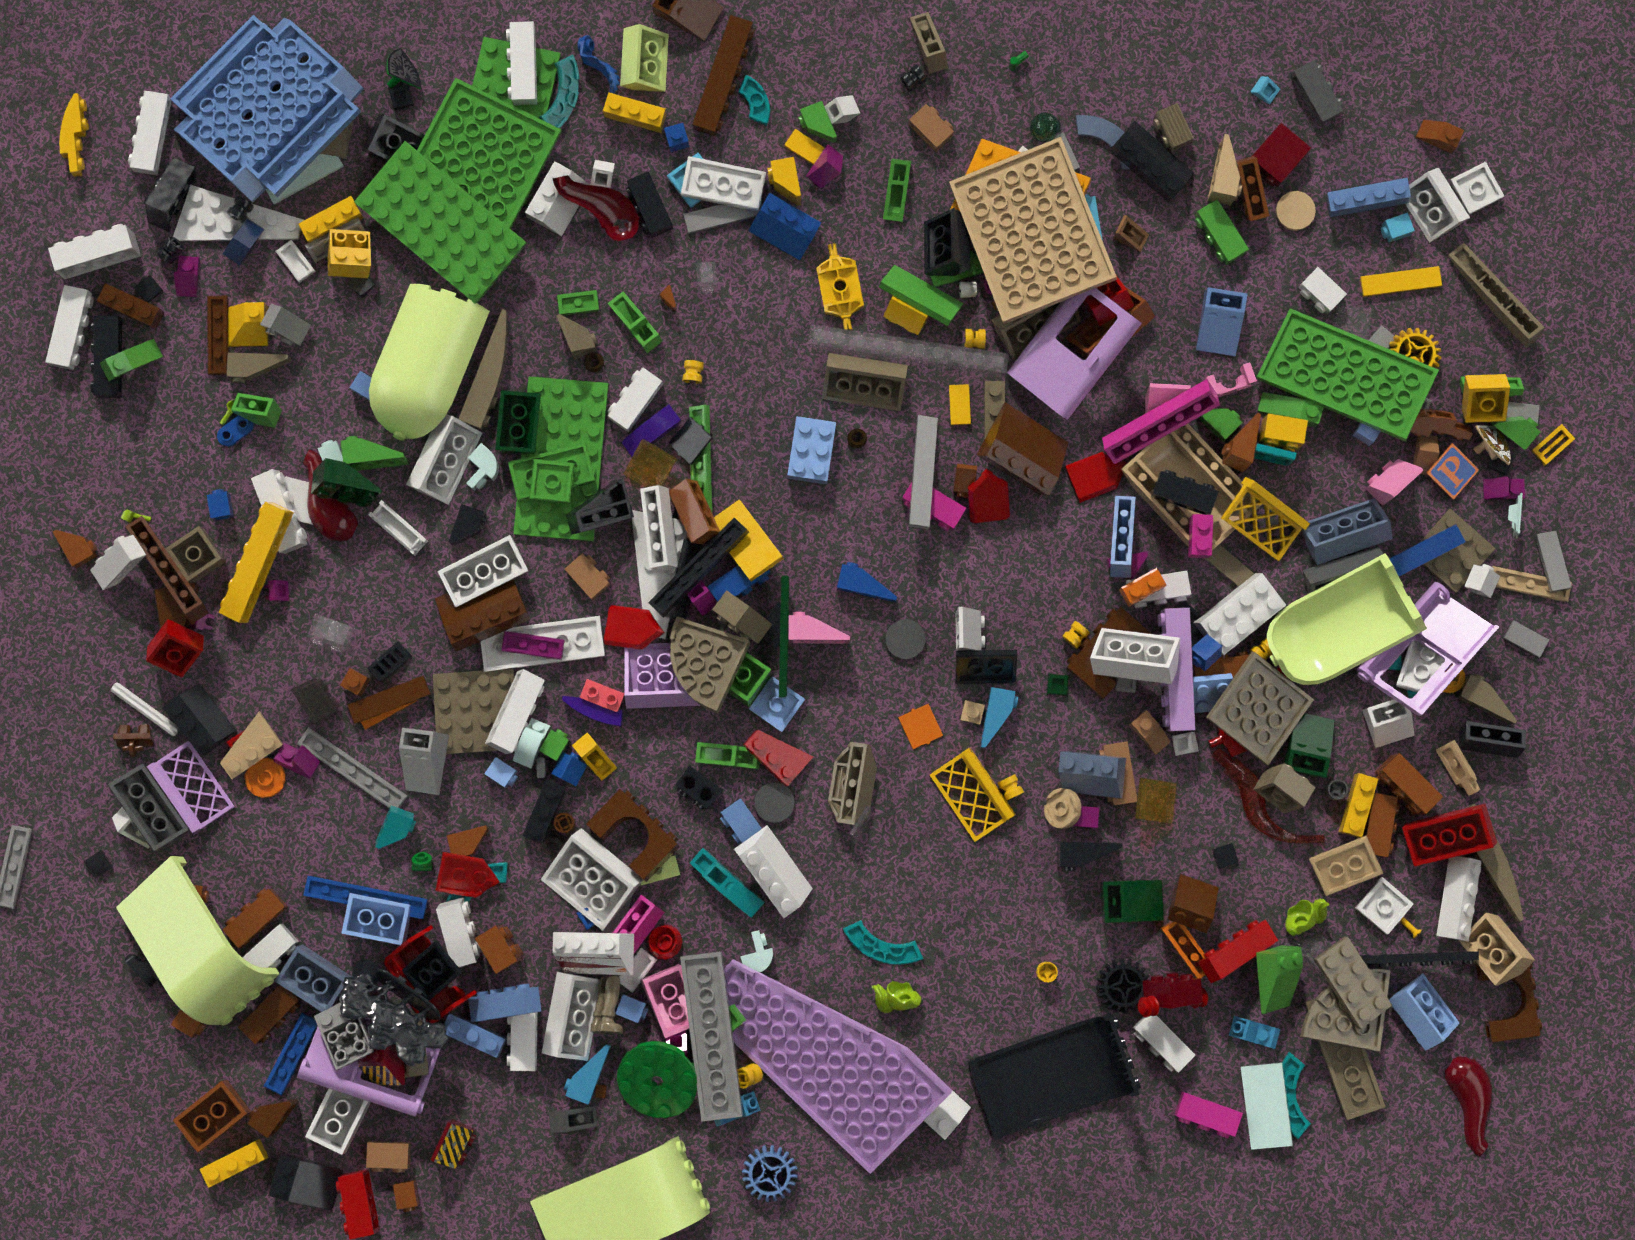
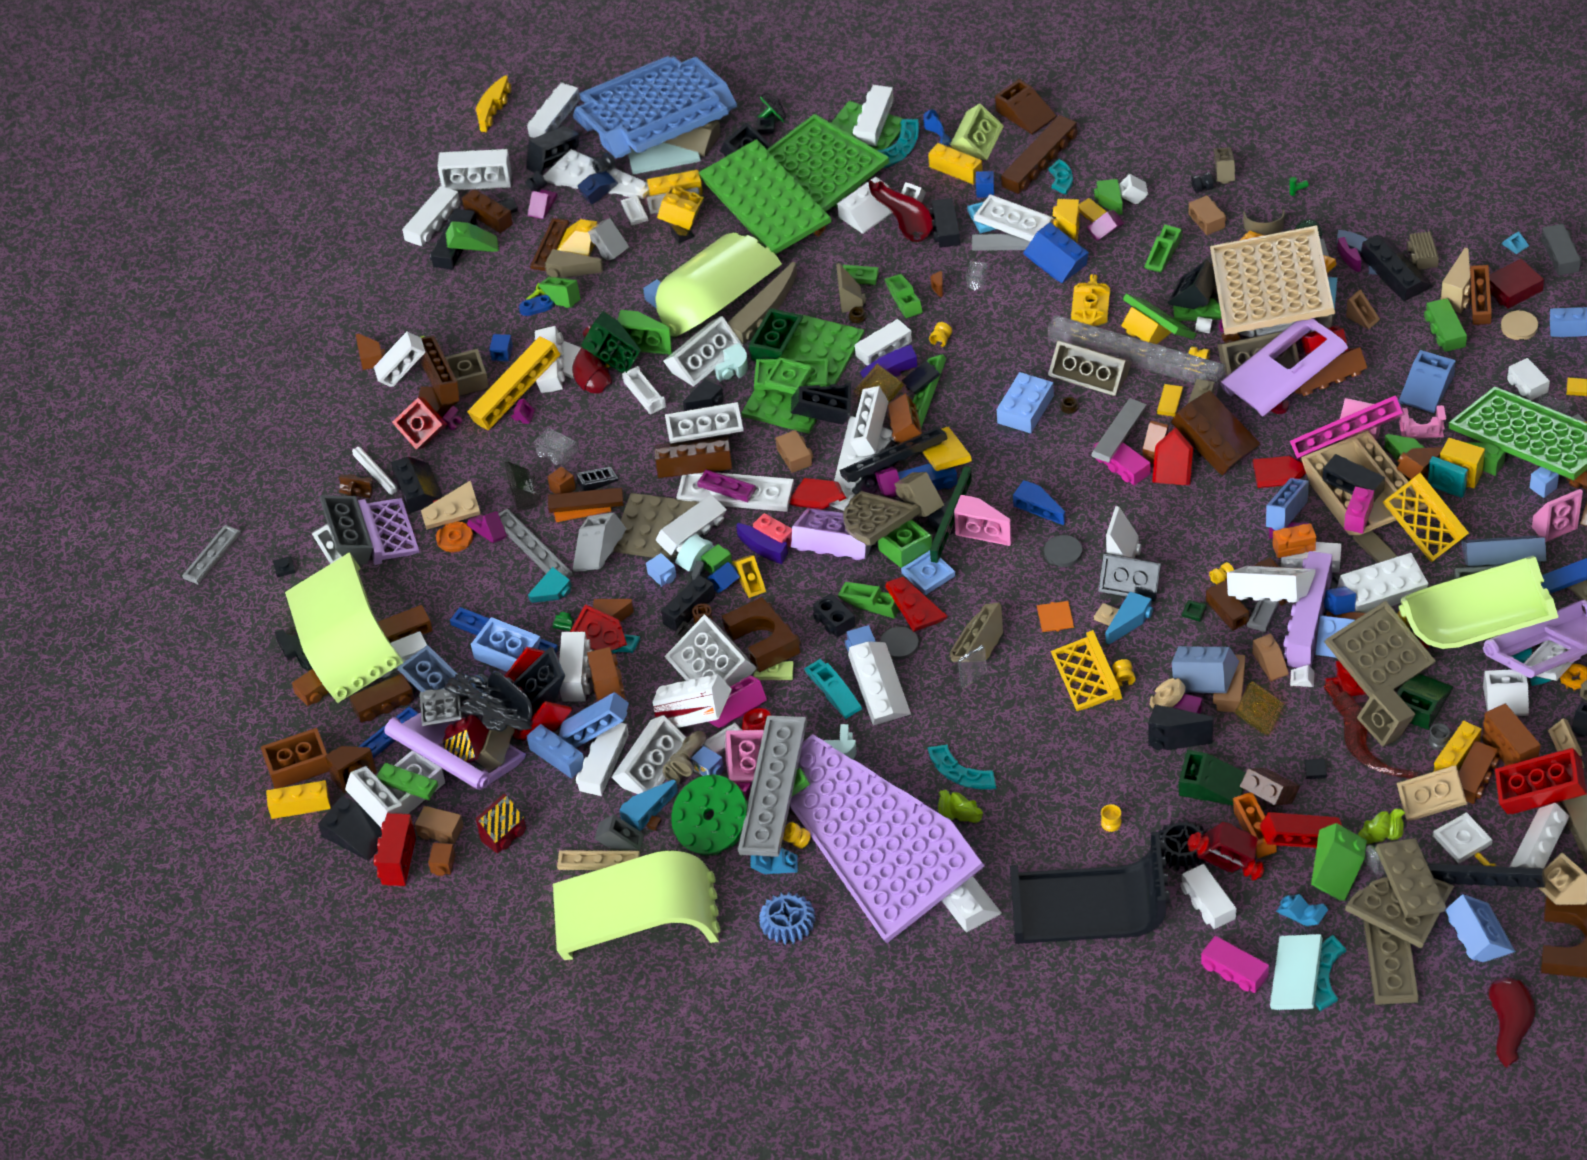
camera: 25 degrees right, 35 degrees down
none -> white brick [345,766,403,827]
none -> bright green plate [376,763,439,800]
none -> tan tile [557,850,640,870]
none -> dark tan piece [1243,210,1285,235]
none -> magenta slope [1337,237,1361,272]

